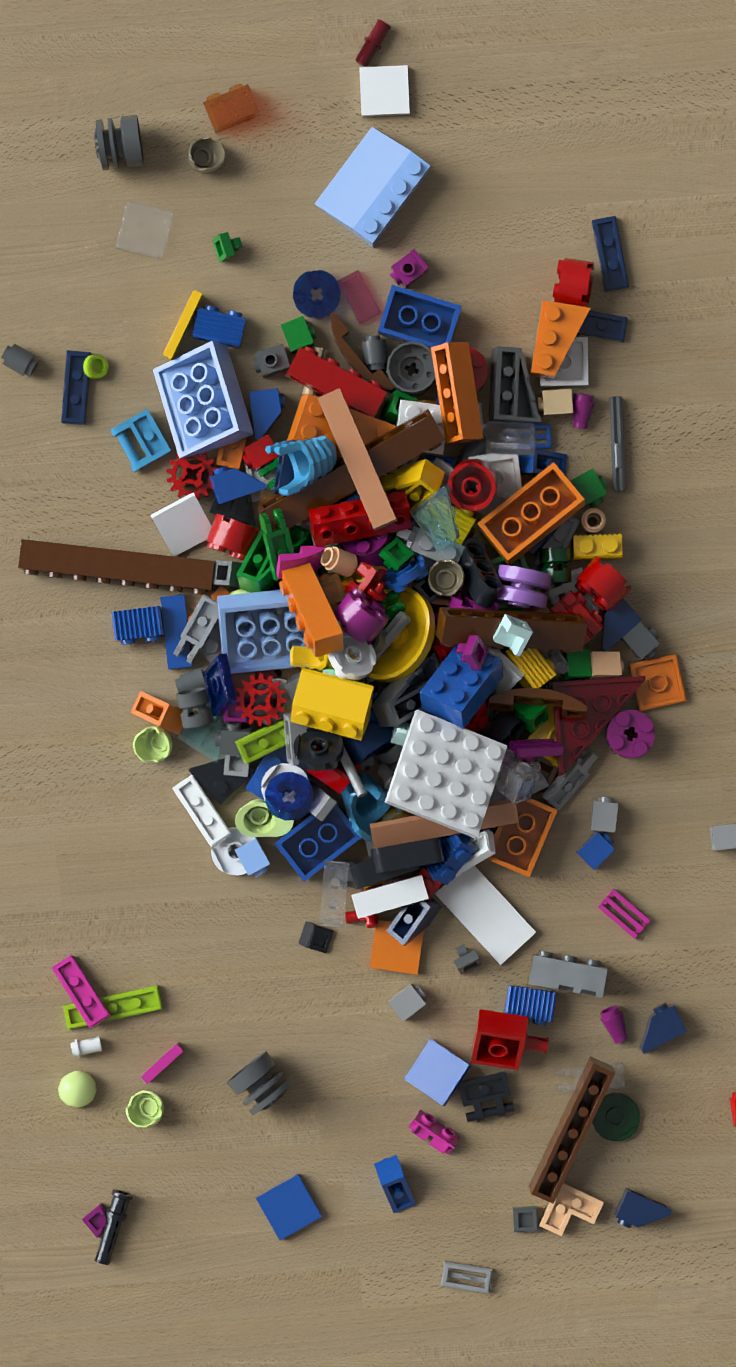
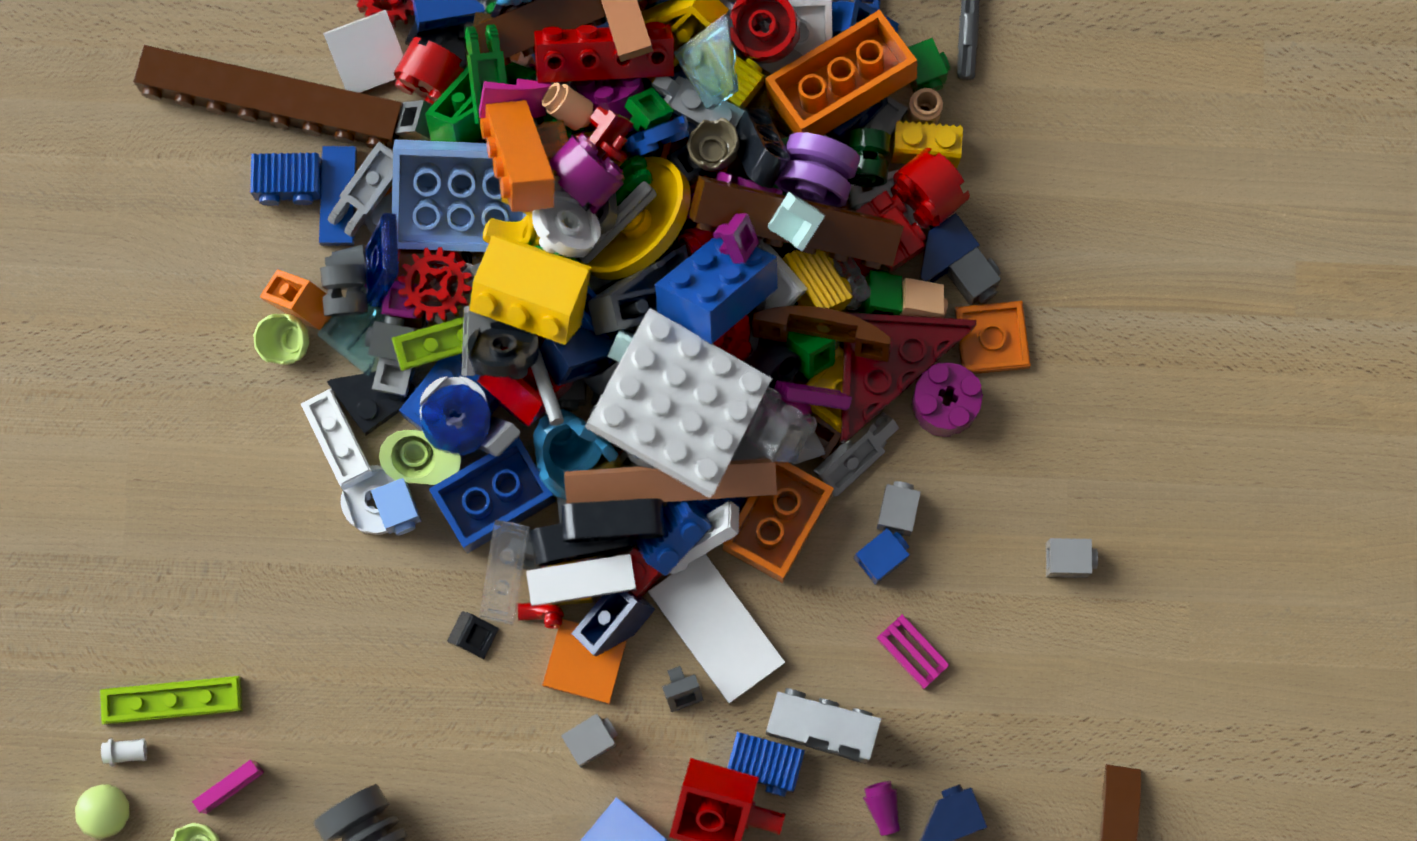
camera: 10 degrees right, 10 degrees down
dark pink tile [52,955,111,1029] -> none

